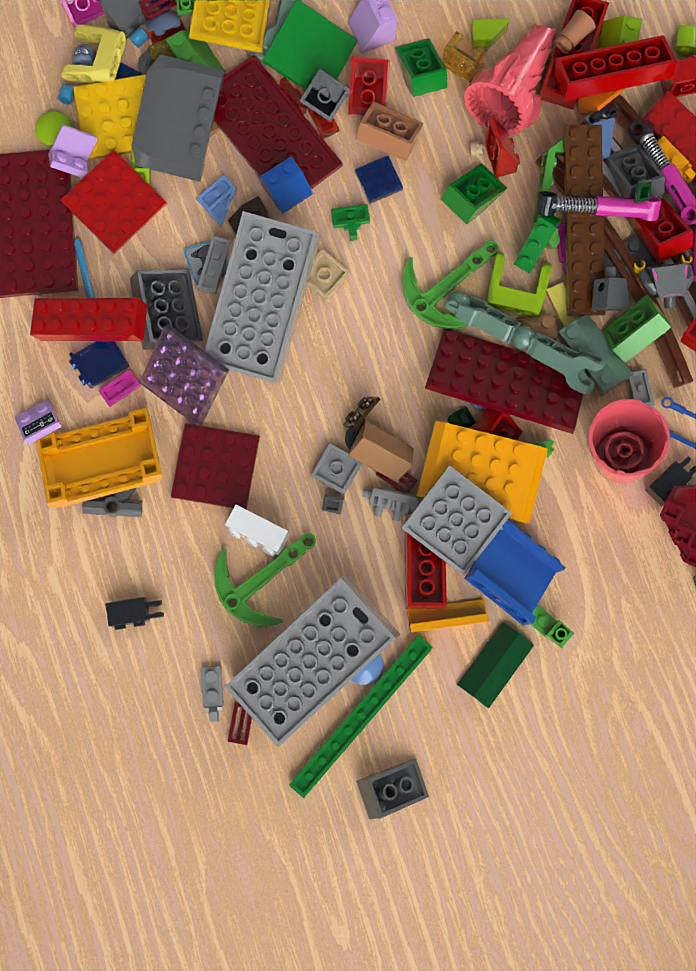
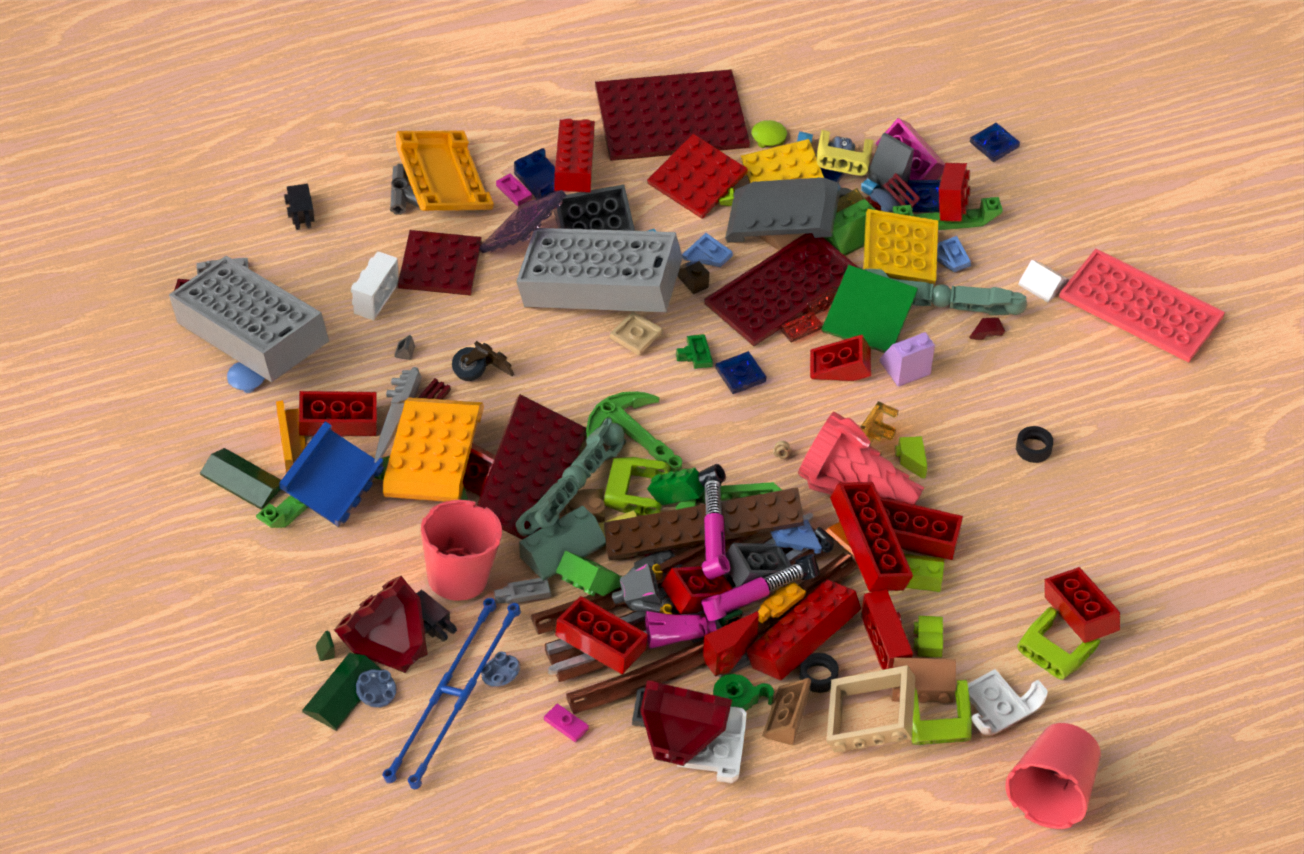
camera: 85 degrees right, 30 degrees down
lavender plate [15,399,61,445] -> none
lavender bracket [49,125,97,178] -> none
dark azure piece [74,239,95,298] -> none
bright green piece [215,533,316,626] -> none
blue slope [260,157,313,214] -> none
green plate [289,635,433,799] -> none
slope [300,69,350,122] -> none
light grey plate [311,443,363,495] -> none
medium nougat slope [348,421,414,482] -> none
nougat slope [356,101,424,161] -> none
dark grey slope [356,759,429,819] -> none
green slope [395,38,447,97] -> none
light grey plate [401,465,512,575] -> none
green slope [441,163,507,225] -> none
dark green slope [447,407,476,428] -> none
red slope [485,116,520,178] -> none
nougat plant [554,10,596,54] -> none
dark grey torso [592,267,630,311] -> none
dark green slope [634,178,652,203] -> none

